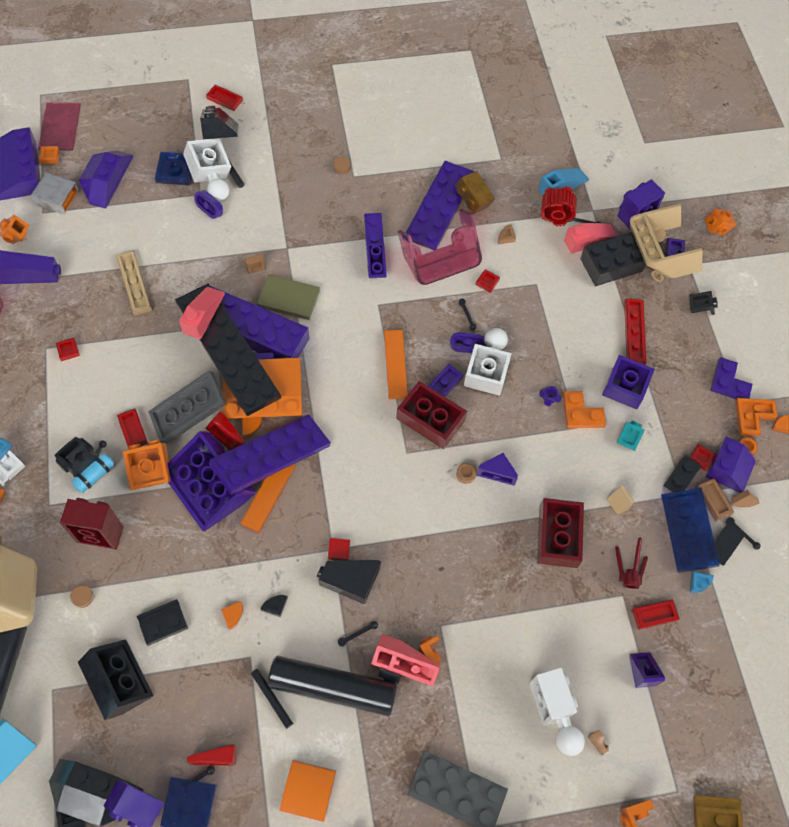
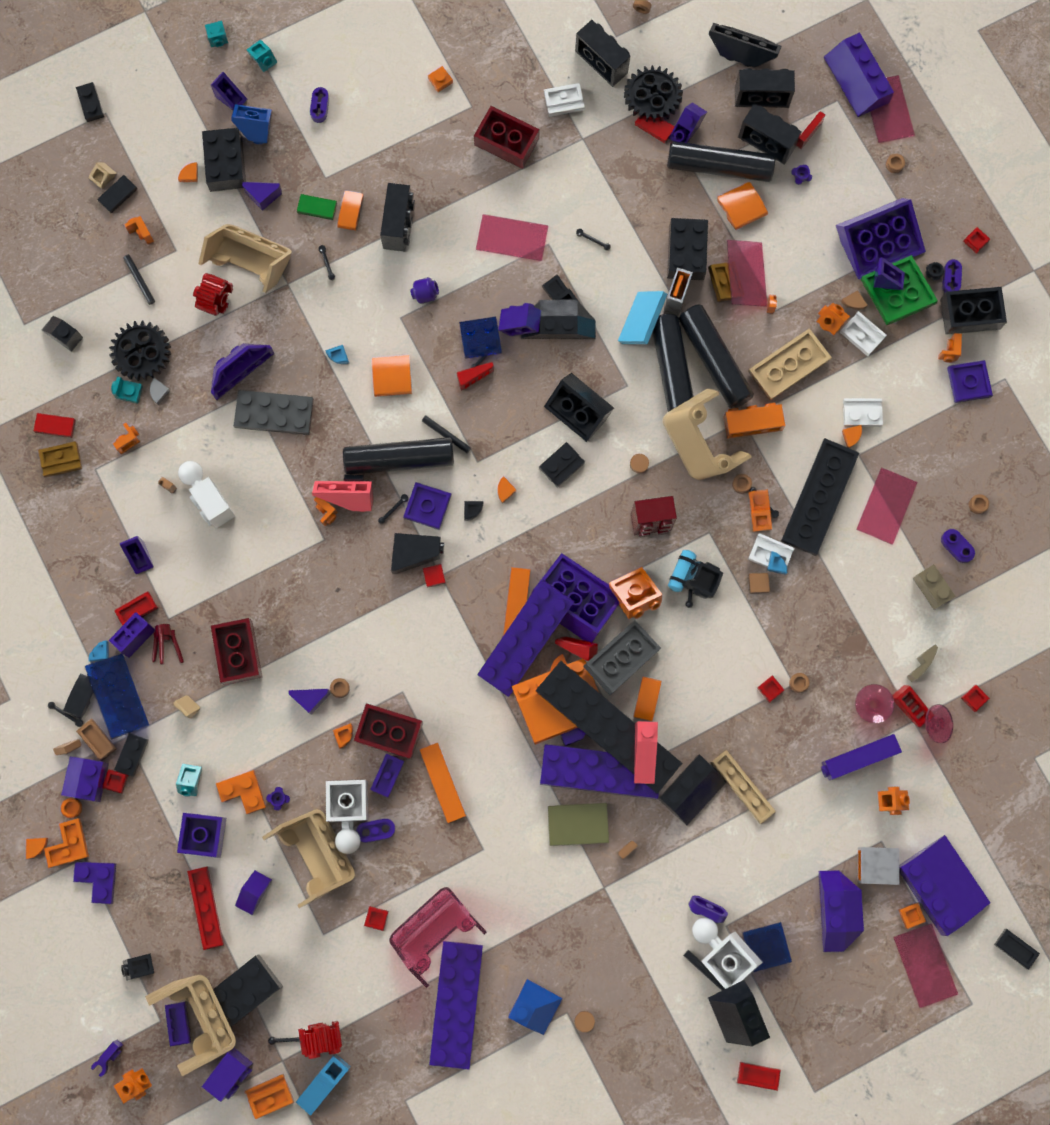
camera: 165 degrees right, 15 degrees up
red tile [117,408,148,449] -> none
dark purple slope [364,213,387,278] -> none
pearl gold brick [455,171,495,214] -> none
black hinge [458,298,477,330] -> none
medium nougat tile [498,225,516,245] -> none
coral slope [564,223,618,254] -> none
none -> dark purple plate [91,1039,123,1077]
none -> dark purple hinge [108,612,155,658]
none -> dark purple slope [235,870,272,915]
none -> orange plate [245,1073,294,1119]
none -> tan windscreen [262,809,355,908]
none -> orange tile [333,723,353,749]
none -> dark purple tile [403,482,452,530]
none -> blue slope [508,979,562,1035]
none -> orange slope [633,676,662,721]
none -> black slope [658,754,726,826]
none -> medium nougat tile [748,573,770,594]
none -> medium nougat tile [789,673,810,693]

